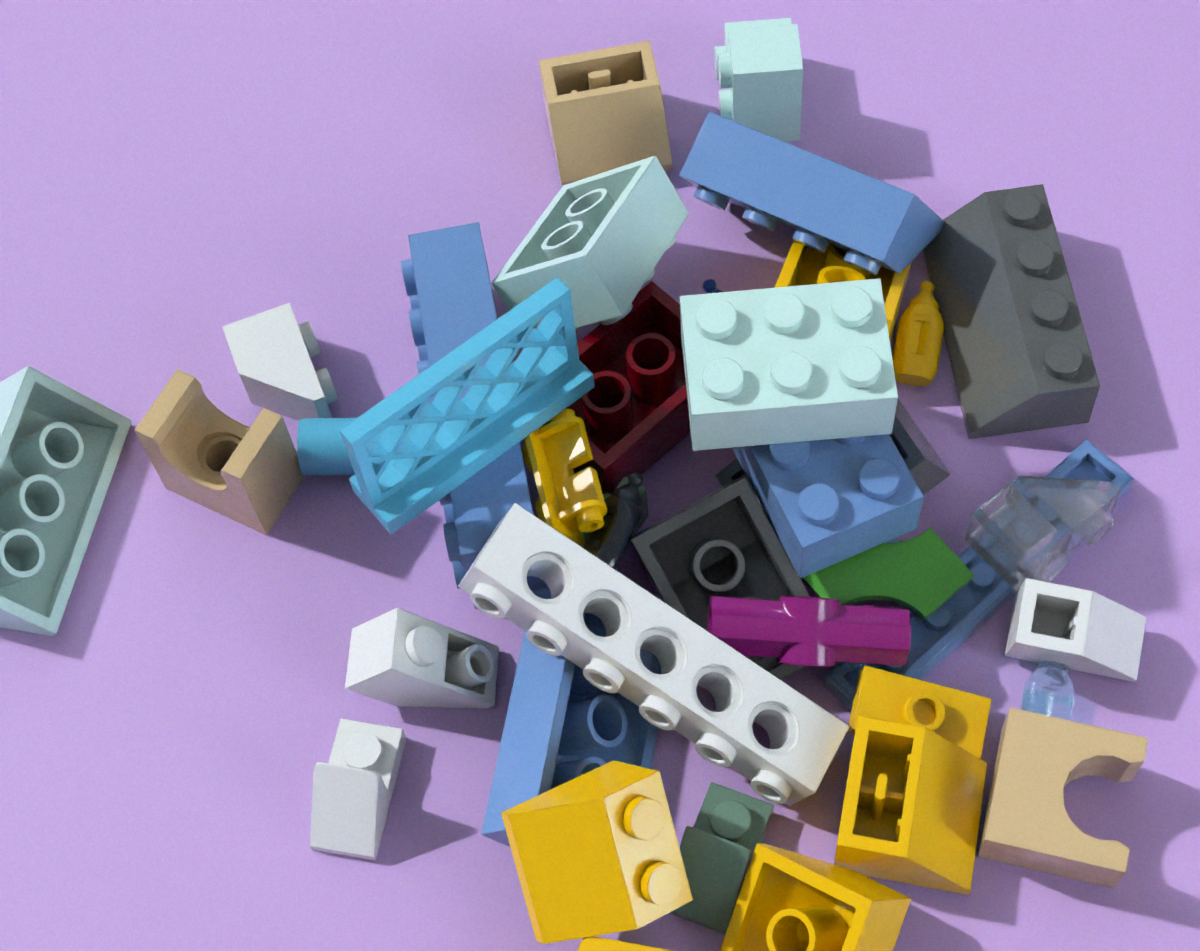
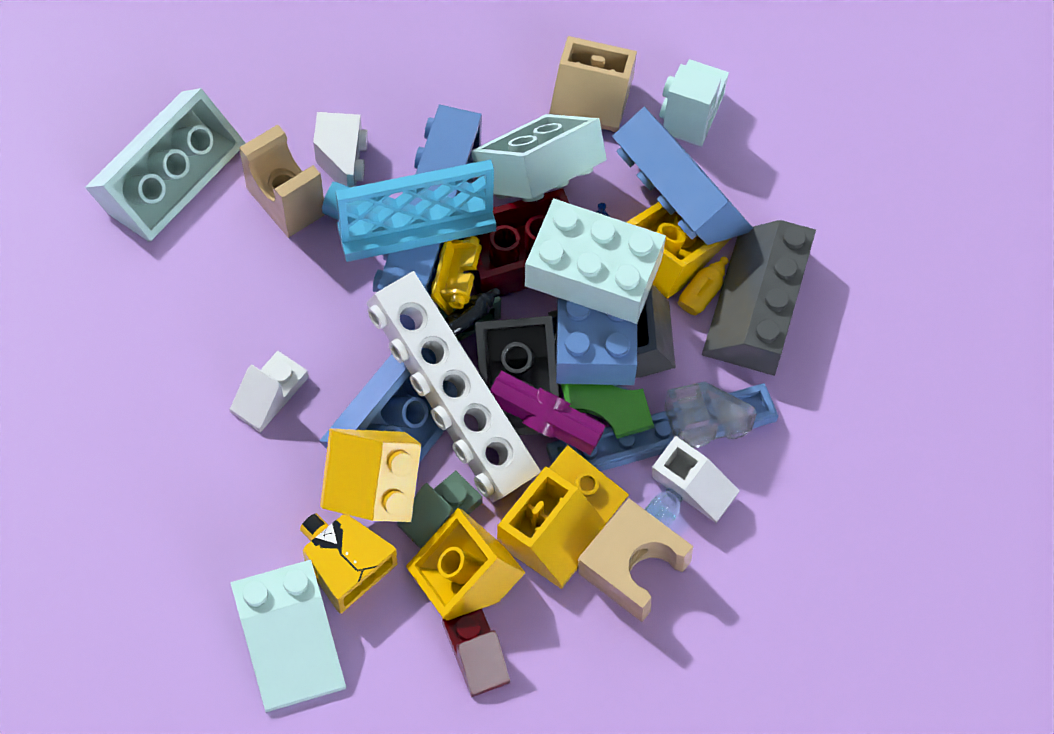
camera: 15 degrees right, 0 degrees up
white slope [345,608,499,709] -> none

